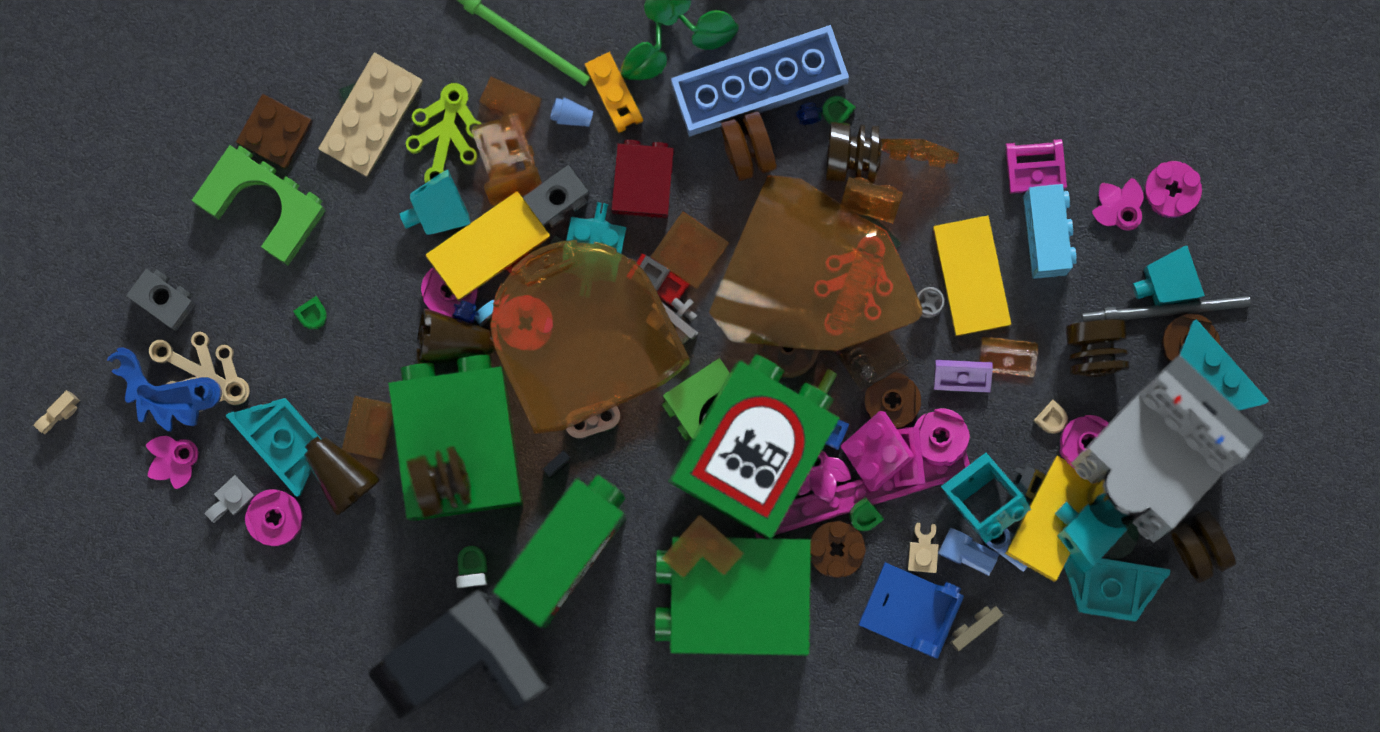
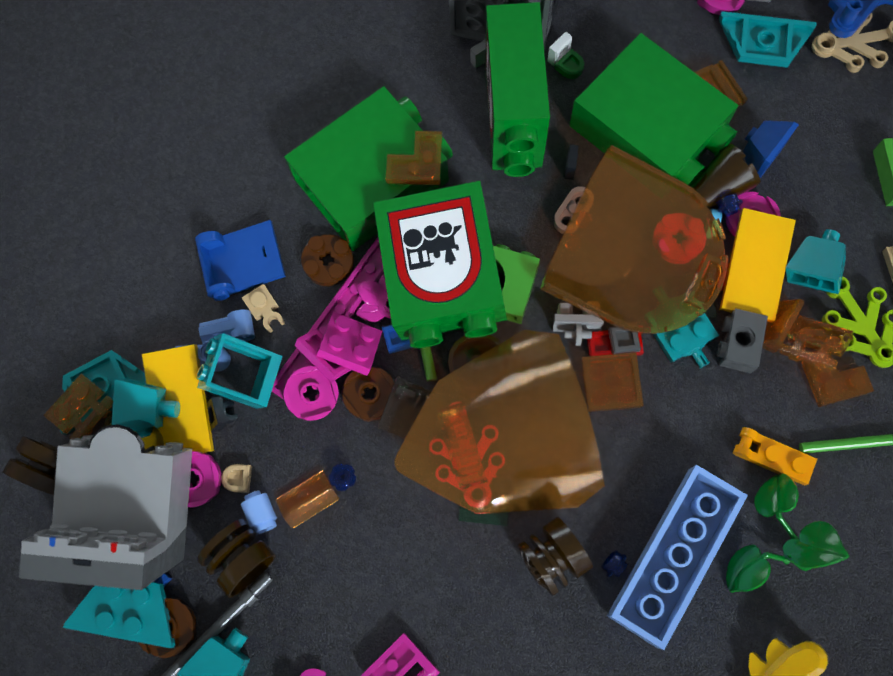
camera: 145 degrees right, 10 degrees down
green tile [293,296,327,330] -> none
dark brown cone [304,436,380,516] -> none
dark brown wheel [406,446,472,518] -> none
medium blue cone [550,97,593,127] -> none
dark red brick [612,140,674,219] -> none
reddish brown wheel [720,111,777,182] -> none
green tile [822,96,856,124] -> none
clear orange plate [840,177,903,223] -> none
green tile [849,496,884,531] -> none
clear orange plate [881,139,959,168] -> none
light grey wheel [914,287,944,318] -> none
yellow tile [933,215,1011,336] -> none
medium lavender plate [934,360,993,392] -> none
dark tan plate [950,606,1003,651] -> none
medium azure brick [1023,184,1076,279] -> none
none -> clear orange plate [43,373,113,439]
none -> light blue brick [241,490,277,535]
none -> clear blue plate [329,464,356,491]
none -> light grey tile [470,39,486,69]
none -> blue slope [743,121,799,178]

